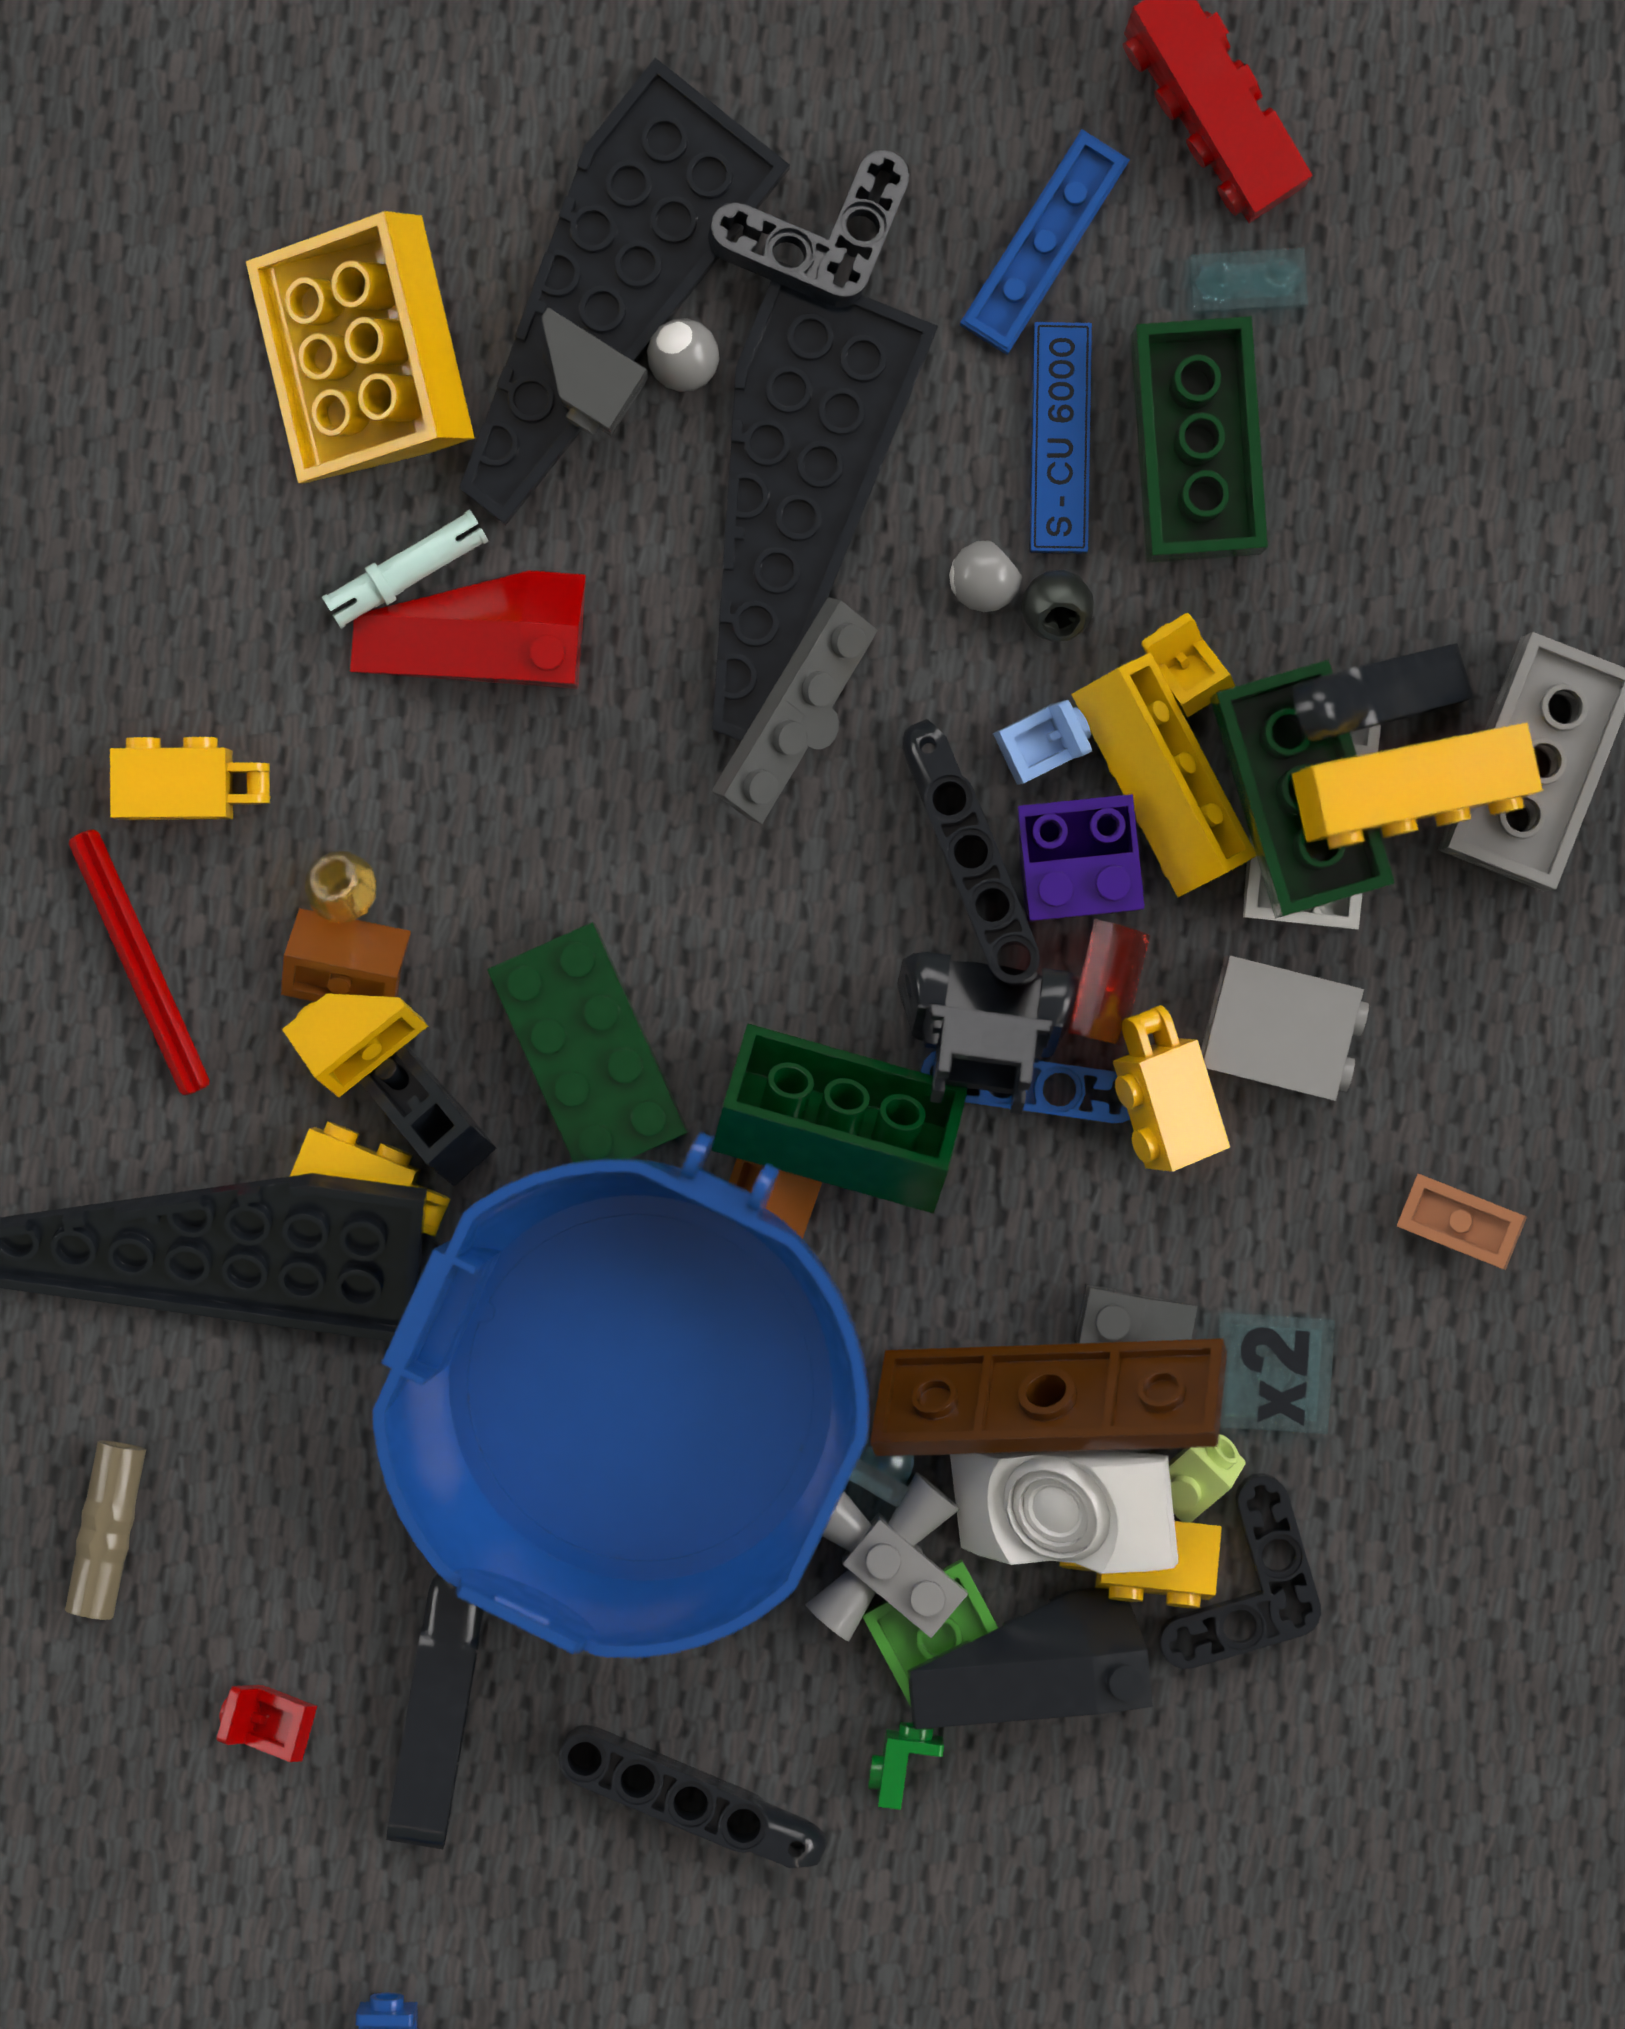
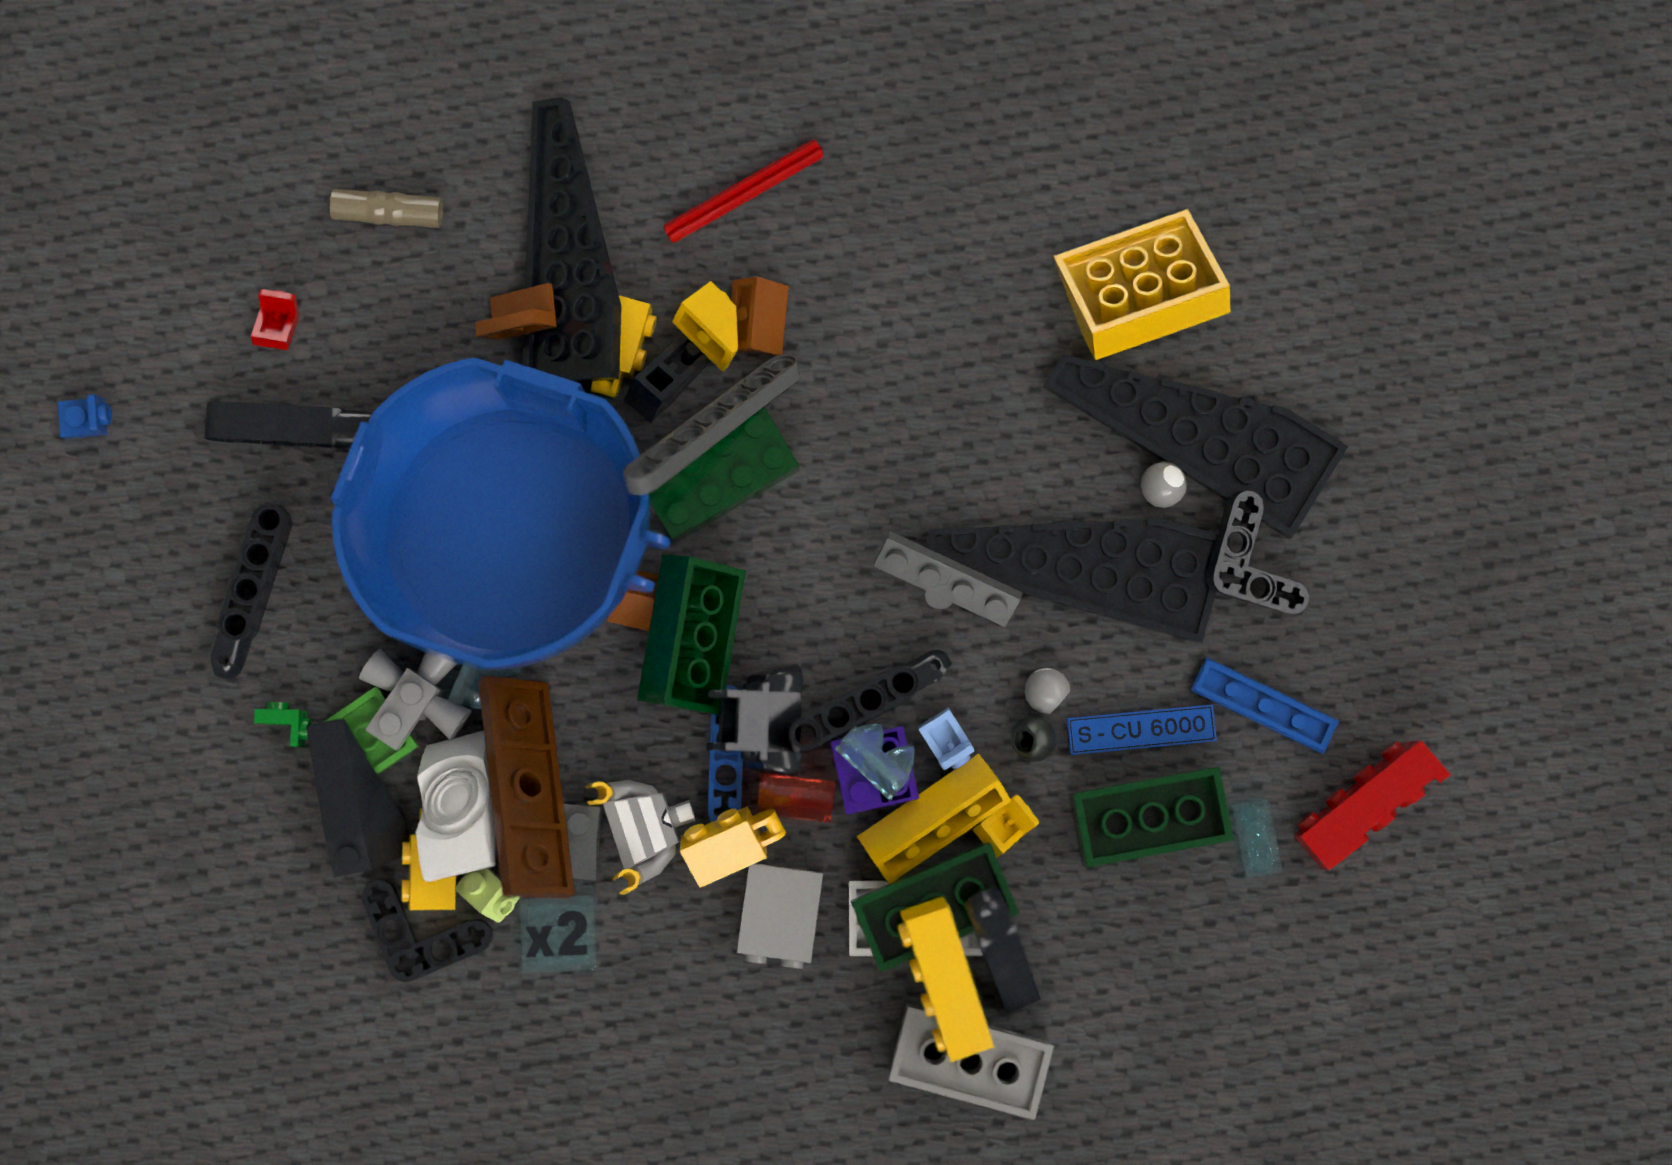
camera: 80 degrees right, 5 degrees down
yellow brick [110,737,270,820] -> none
clear yellow piece [305,851,377,923] -> none
light aqua pin [322,509,489,629] -> none
red wedge [350,570,586,689] -> none
dark grey slope [542,308,648,436] -> none
nougat plate [1397,1174,1527,1270] -> none
none -> dark orange panel [475,283,557,341]
none -> torso [585,780,696,895]
none -> dark grey beam [623,354,800,495]
none -> clear light blue tile [835,725,915,800]

